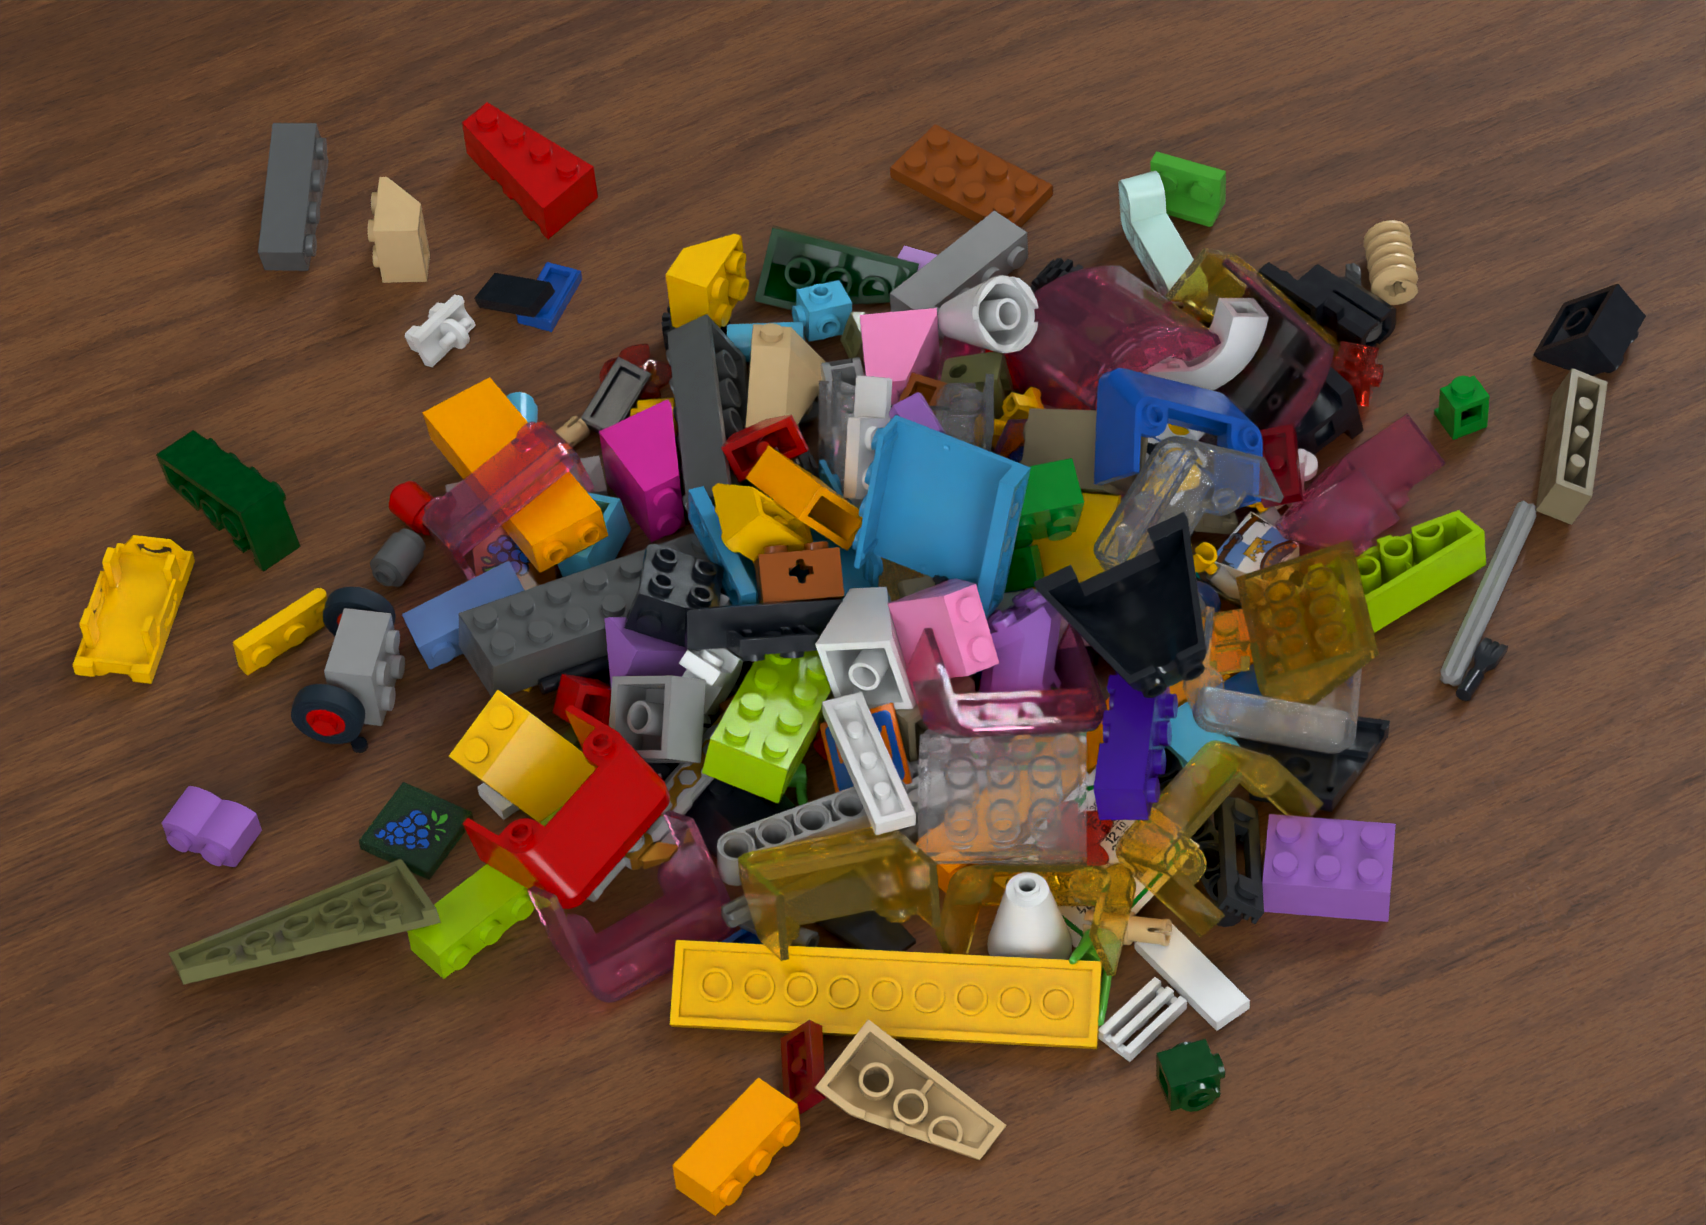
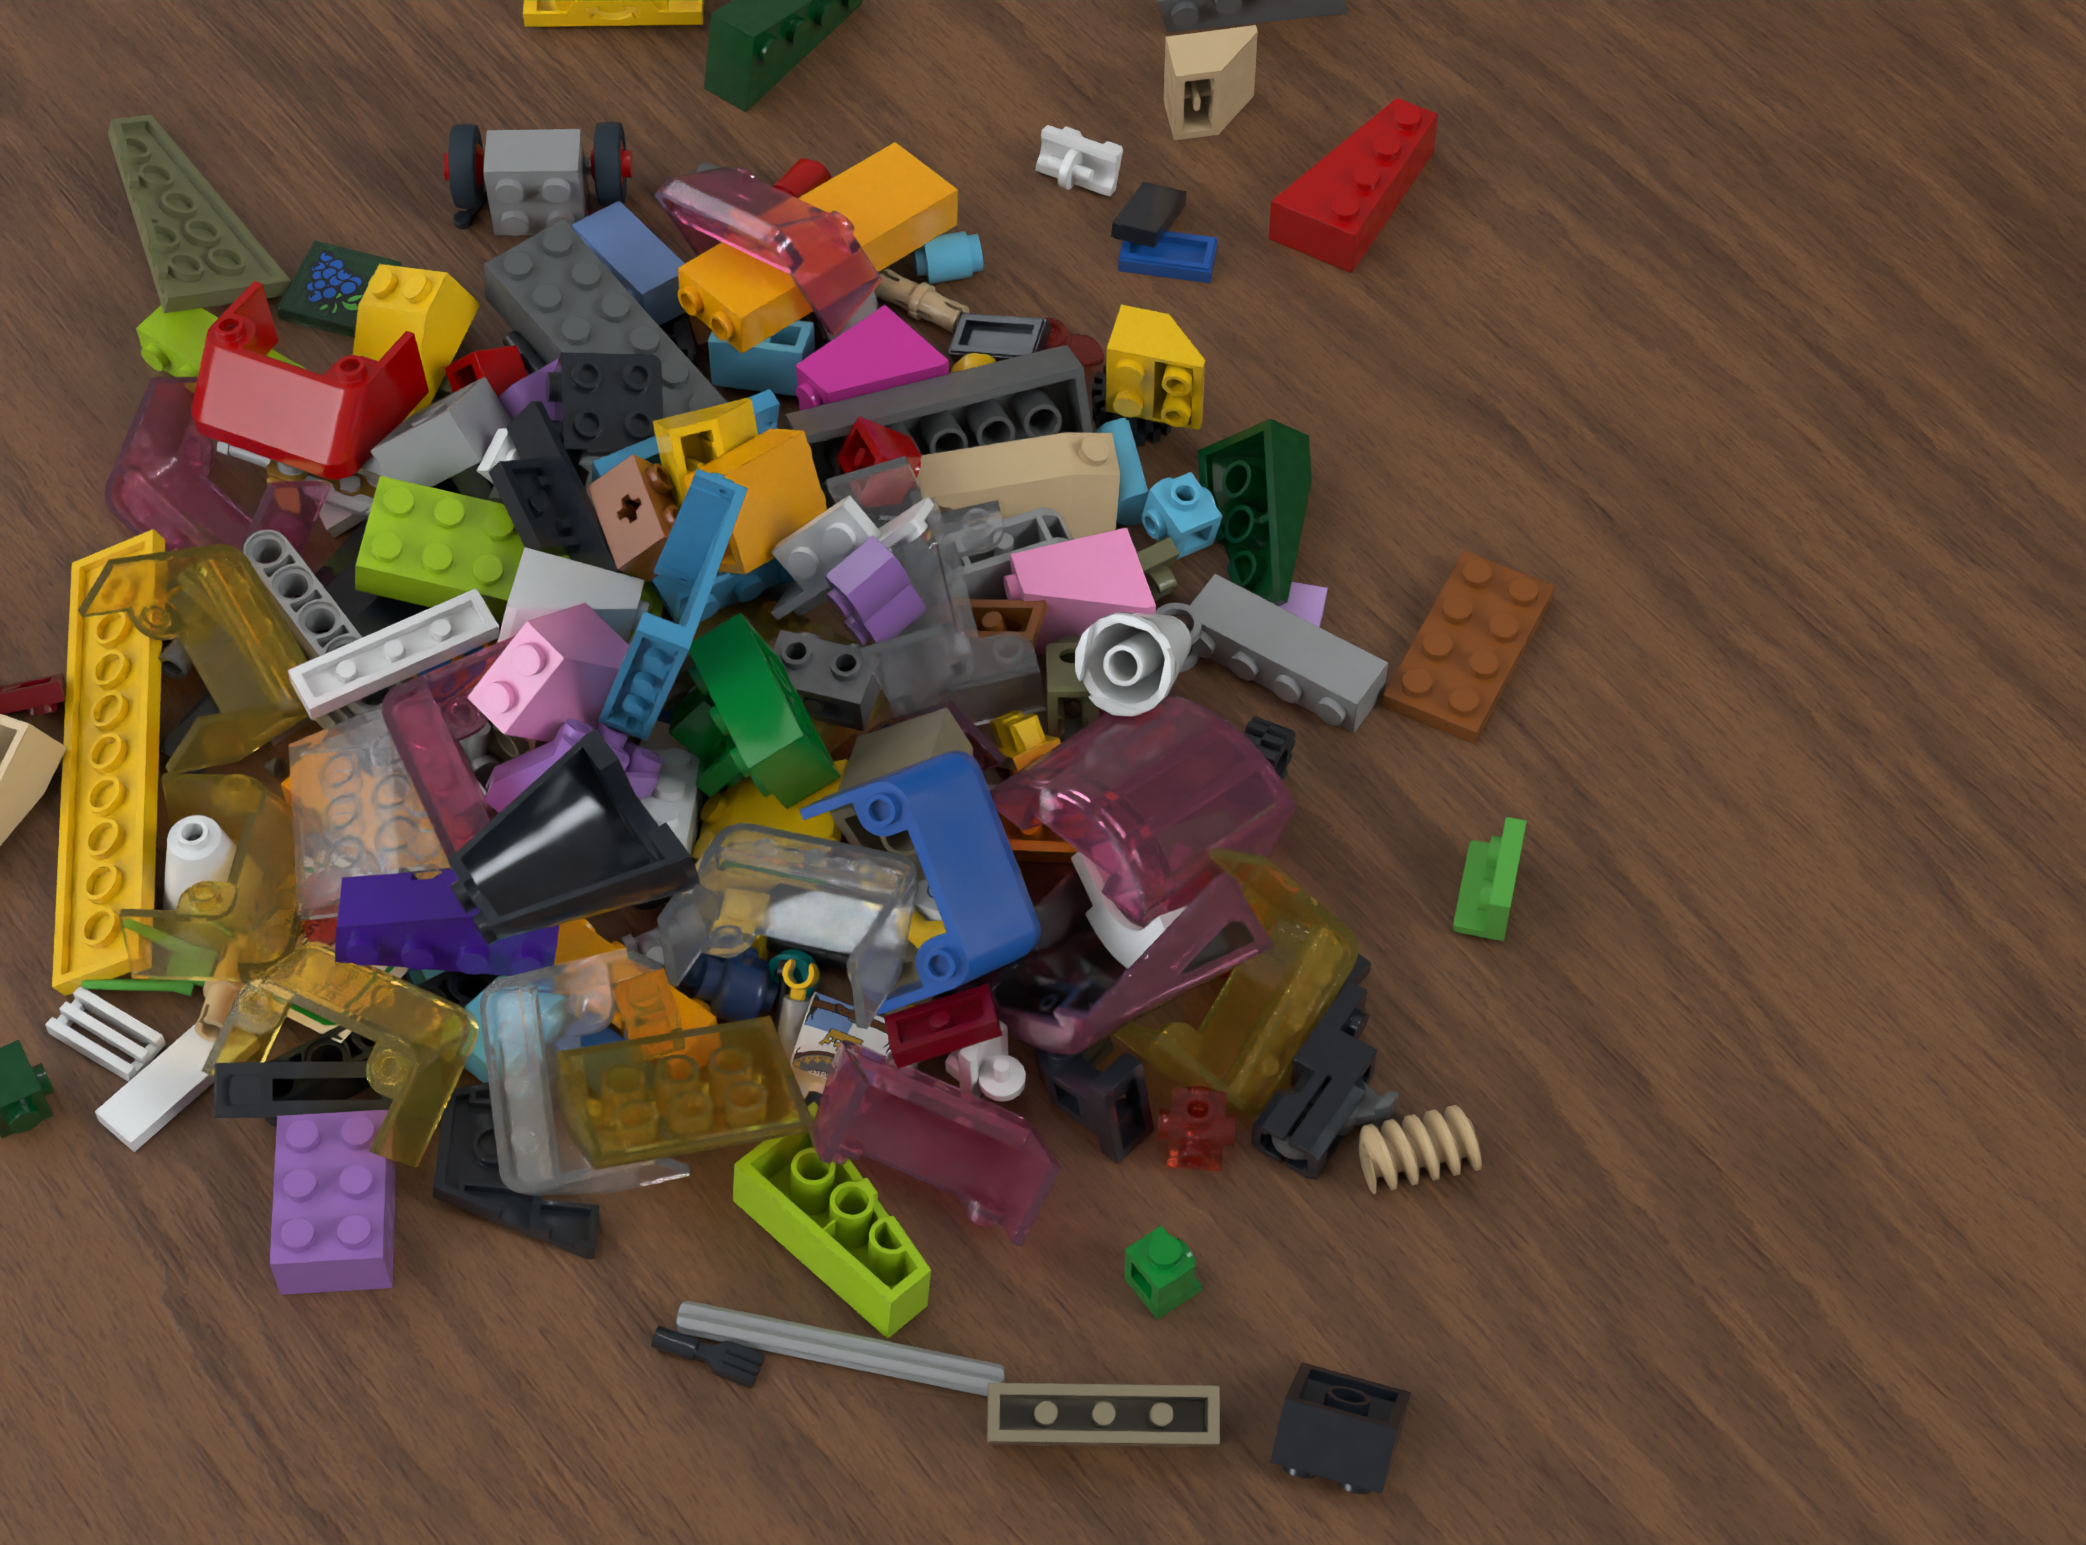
camera: 75 degrees right, 5 degrees up
medium lavender brick [162,786,262,867] -> none
yellow hinge [233,588,327,676] -> none
light aqua beam [1118,171,1207,310] -> none

